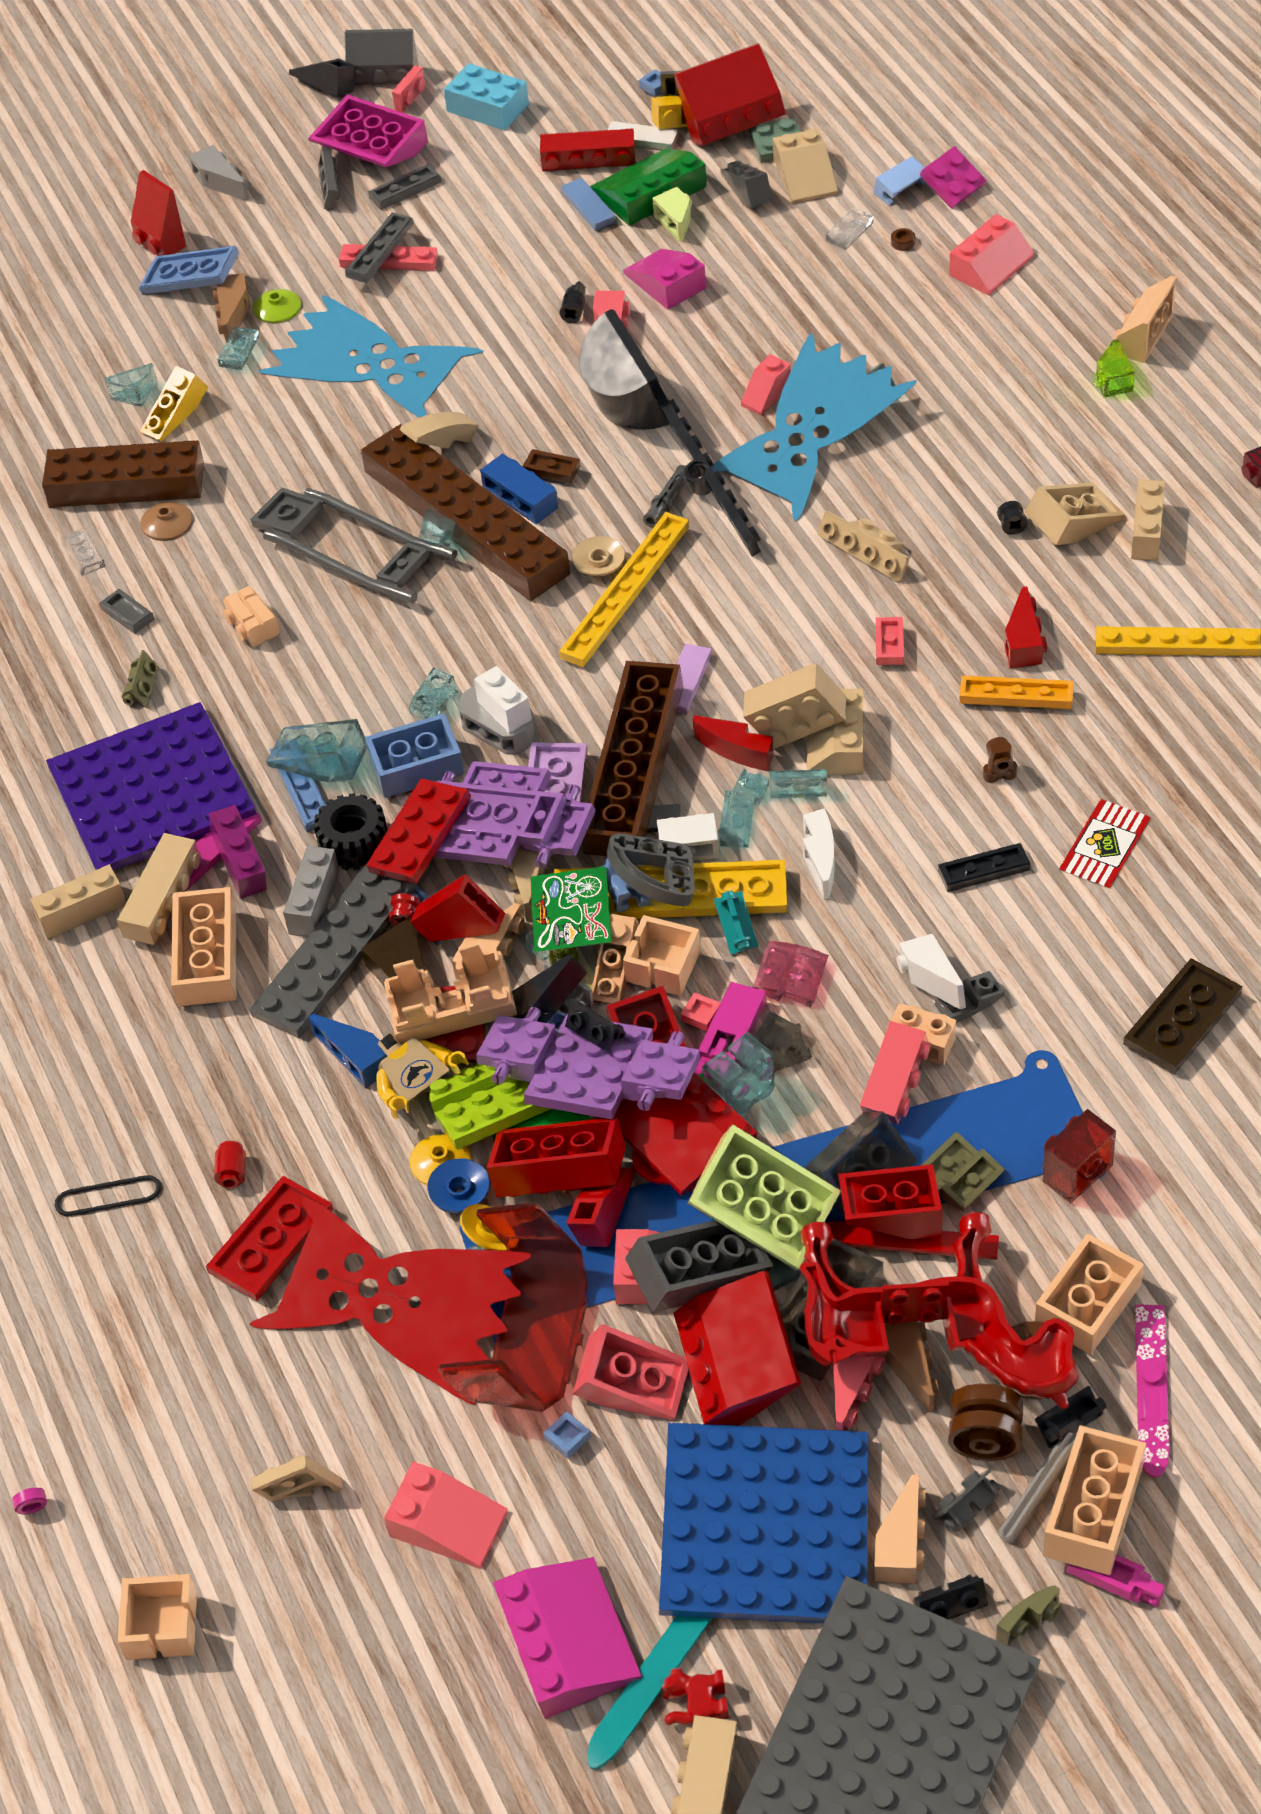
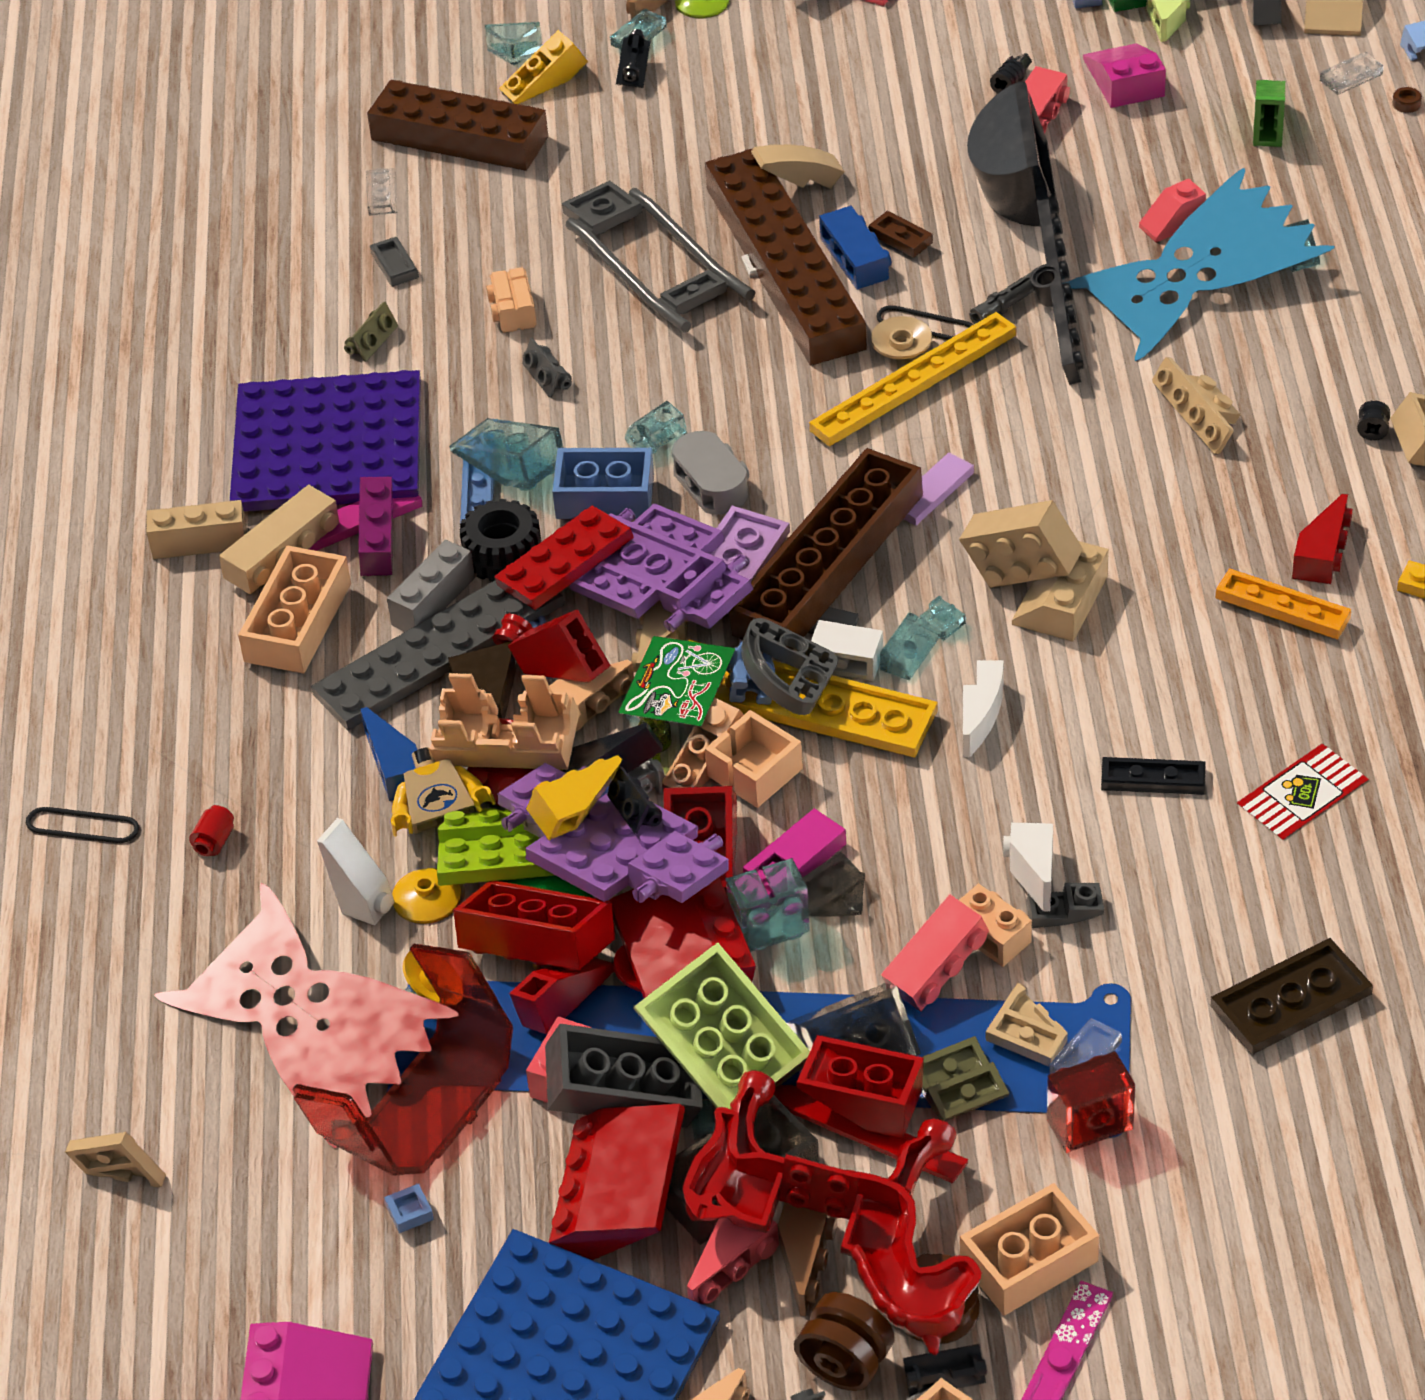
camera: 20 degrees right, 5 degrees down
medium nougat dish [141,502,192,541] -> none
red plate [206,1176,334,1301] -> none
dark azure piece [258,295,484,418] -> none
coral slope [384,1461,508,1569] -> none
clear light blue panel [419,509,455,546] -> none
blue dish [427,1158,490,1213] -> none
white brick [474,666,532,733] -> none
coral slope [573,1324,688,1420] -> none
coral plate [680,992,720,1031] -> none
red slope [692,715,774,771] -> none
teal hinge [714,890,759,955] -> none
clear pink slope [752,941,829,1007] -> none
clear light blue plate [769,769,827,798] -> none
coral plate [876,617,904,665] -> none
reddish brown plate [983,737,1017,783] -> none
none -> white slope [317,818,395,925]
none -> dark grey hinge [522,338,572,398]
none -> yellow slope [526,755,622,840]
none -> black hinge [616,29,651,88]
none -> black piece [876,305,974,340]
none -> tan wing [986,983,1068,1067]
none -> clear plate [1049,1018,1122,1089]
none -> bright green slope [1253,80,1285,147]

